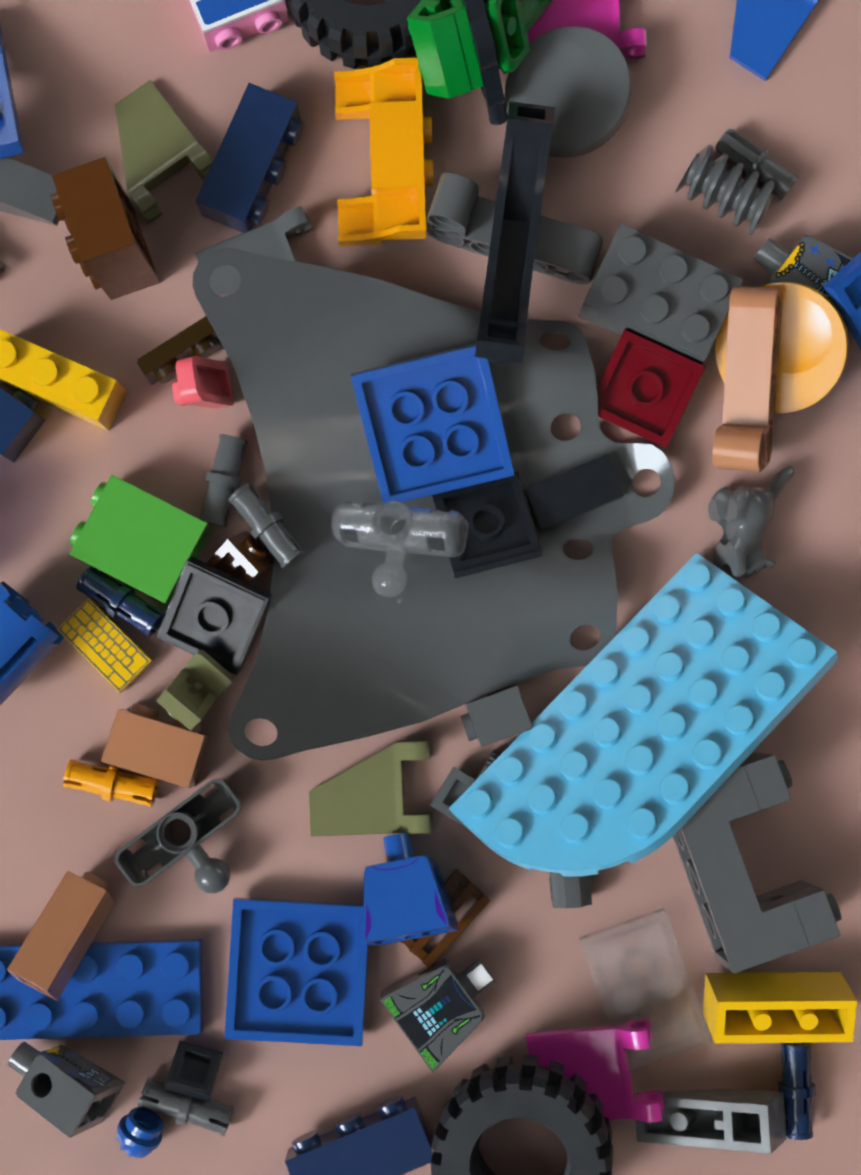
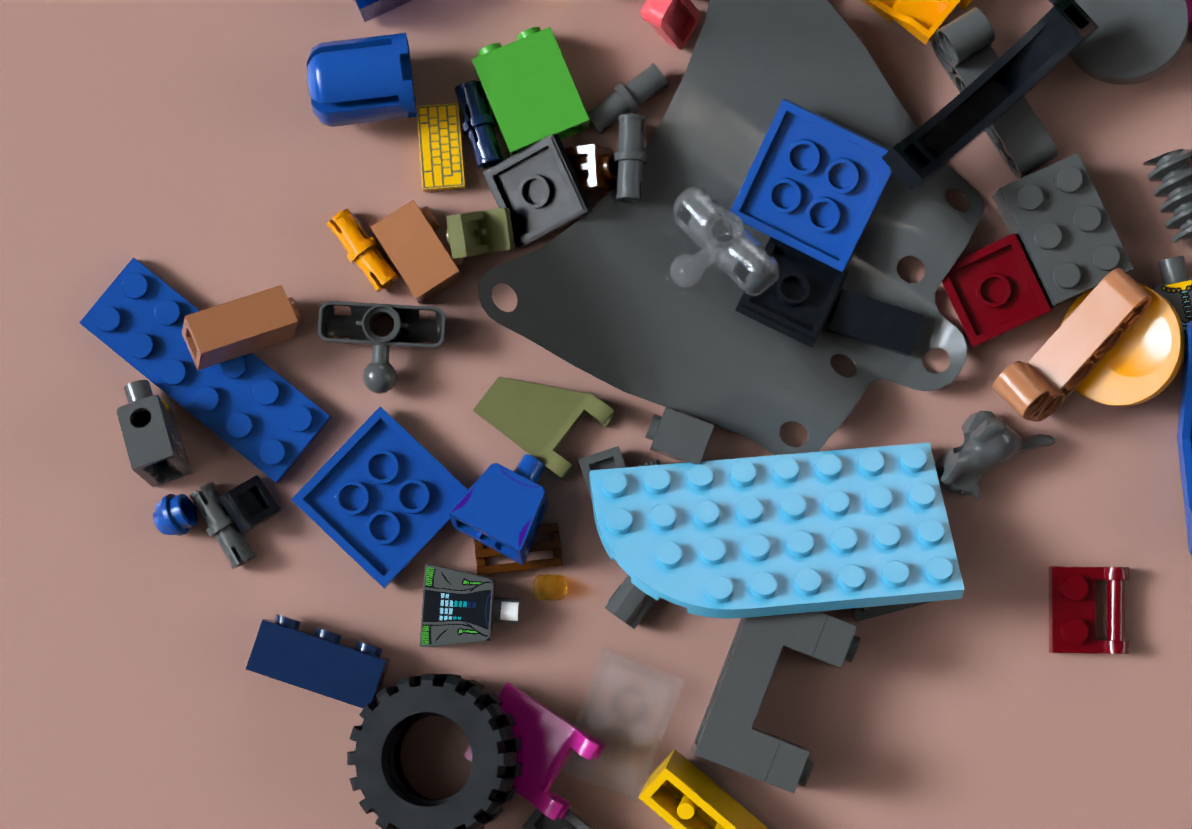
camera: 45 degrees right, 0 degrees up
none -> clear yellow rock [533,574,567,600]

